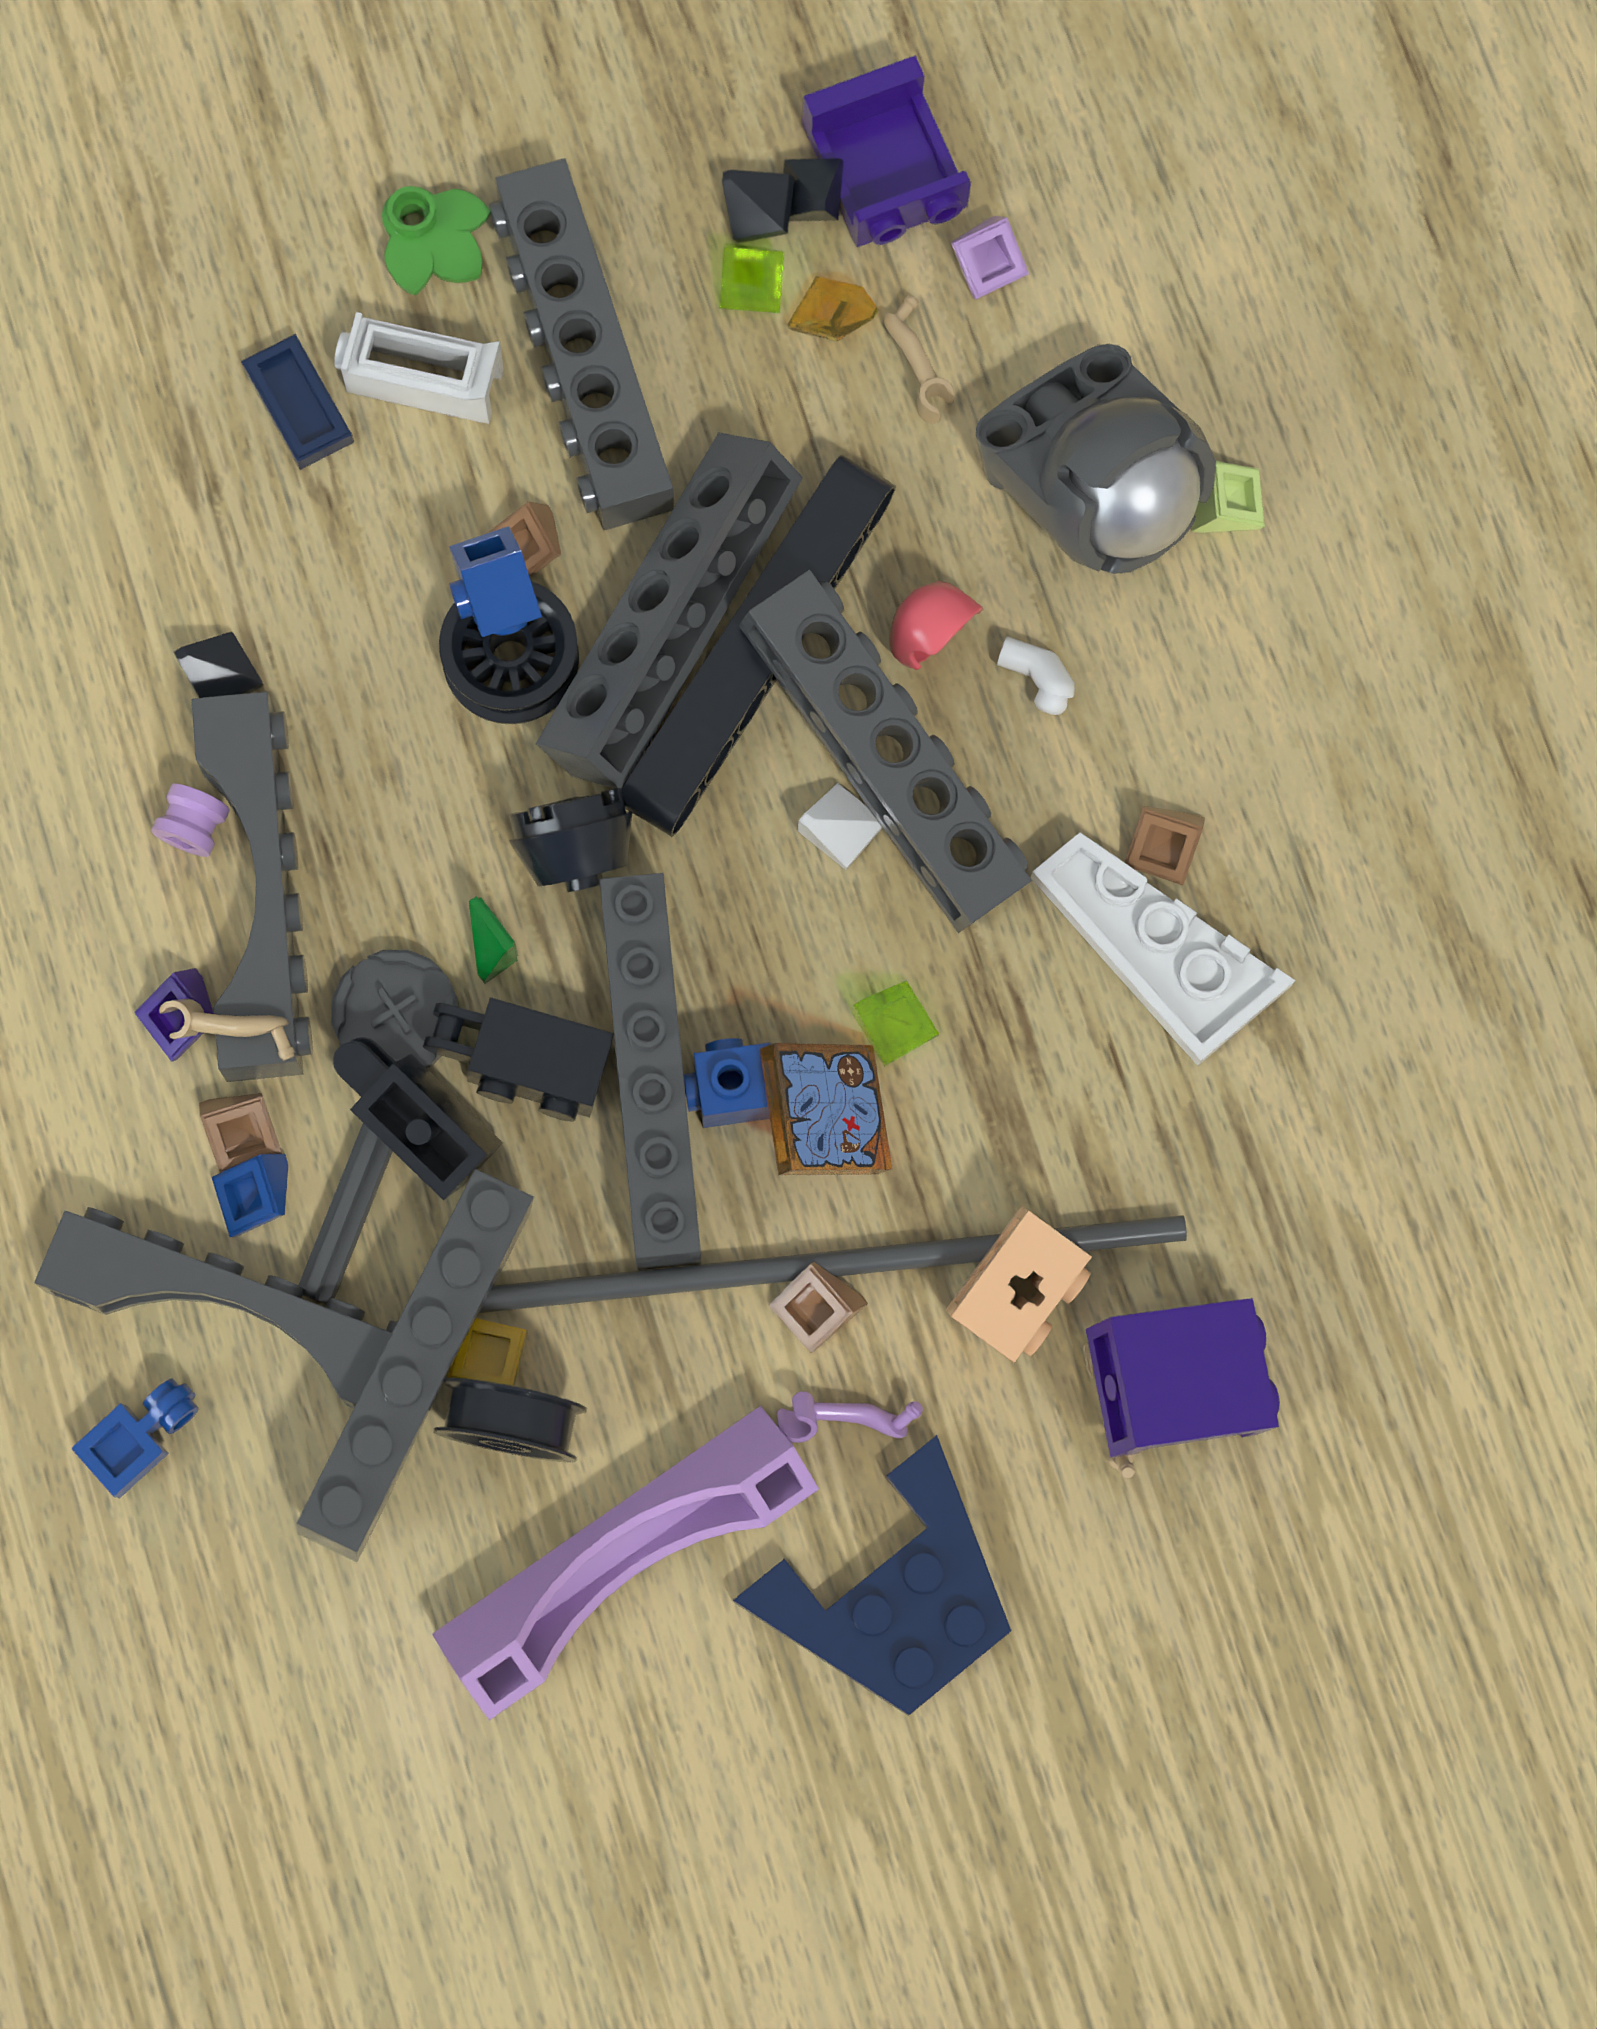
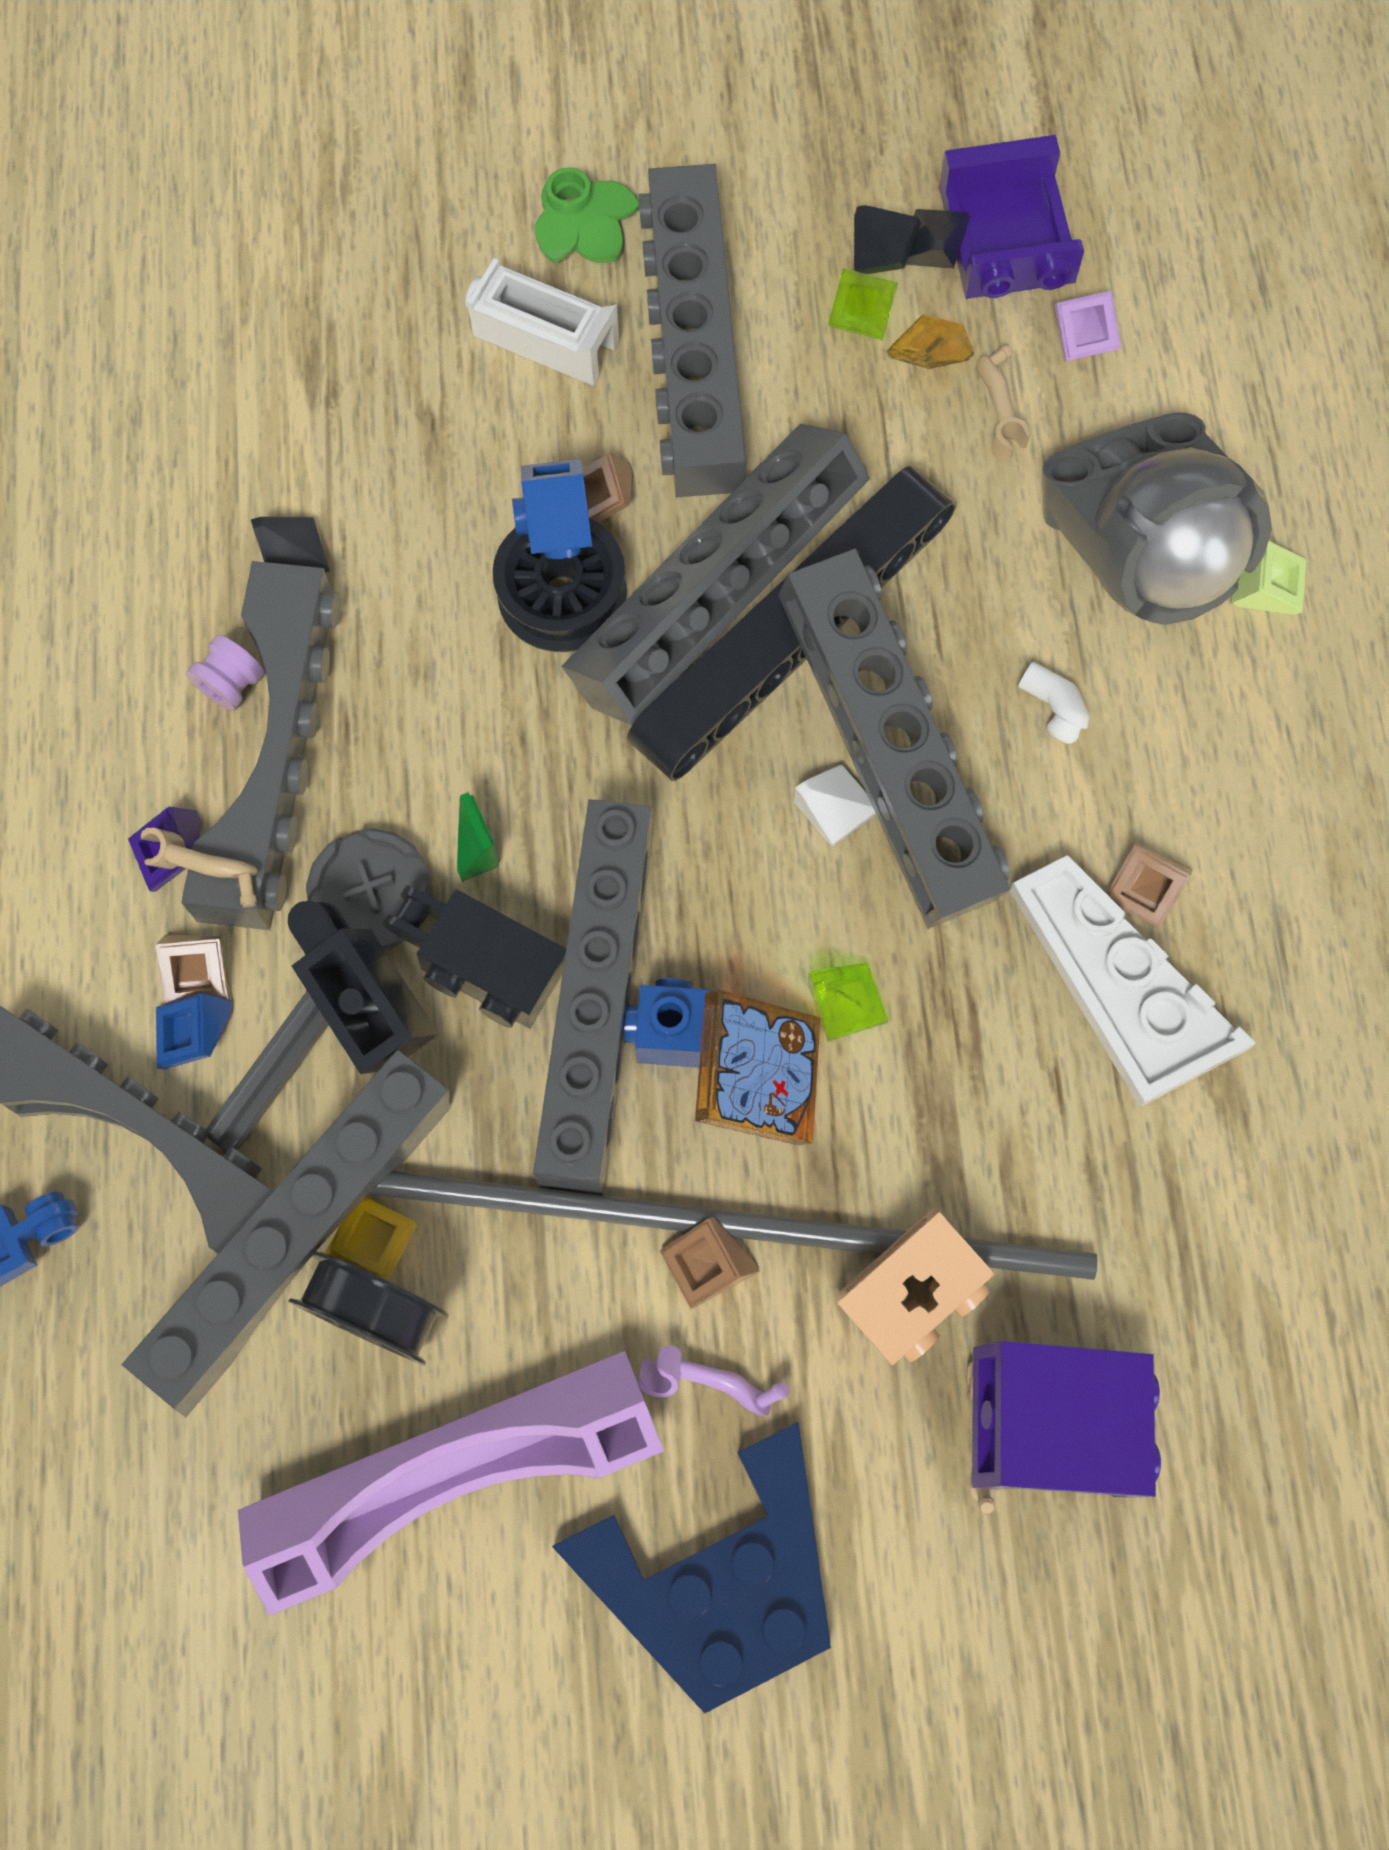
camera: 20 degrees right, 5 degrees down
dark blue tile [241,334,354,470] -> none
black cone [509,788,632,892] -> none
coral hair [889,581,983,670] -> none

